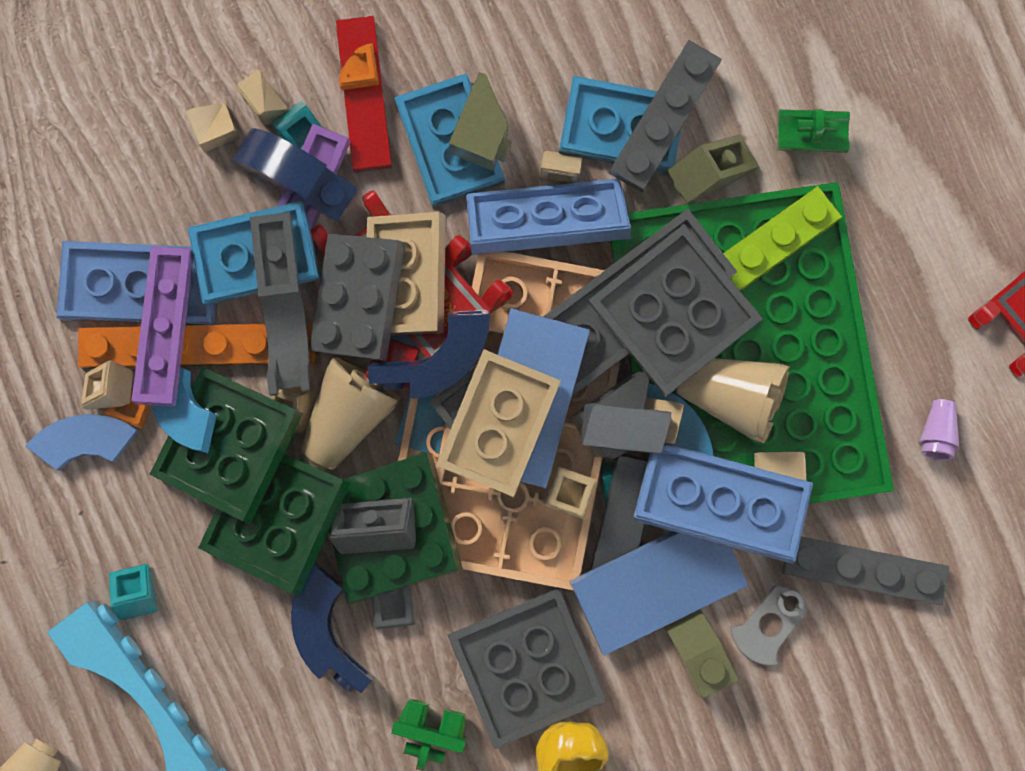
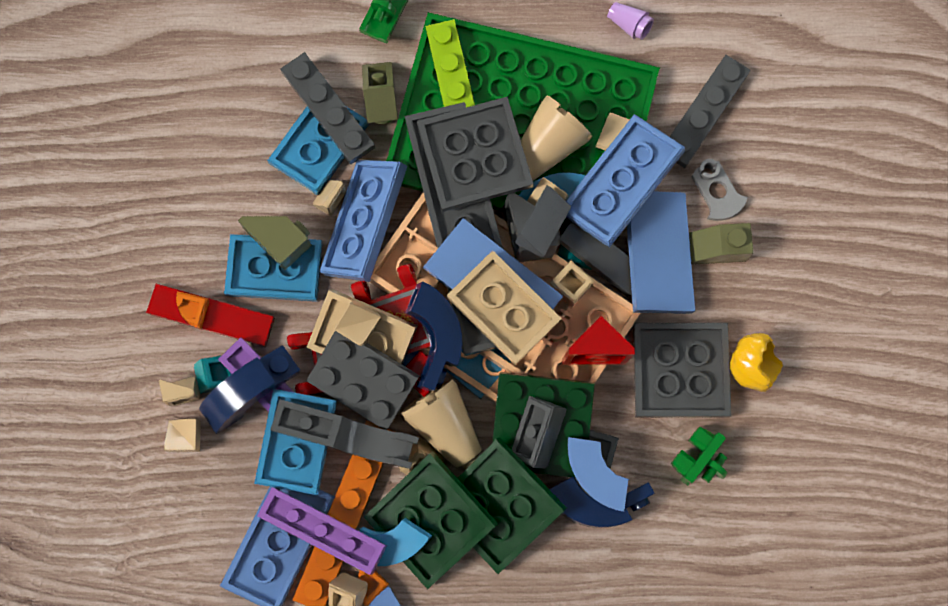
camera: 65 degrees left, 5 degrees down
none -> tan slope [334,300,382,346]
none -> red slope [562,316,635,365]
none -> medium blue tile [568,437,629,512]

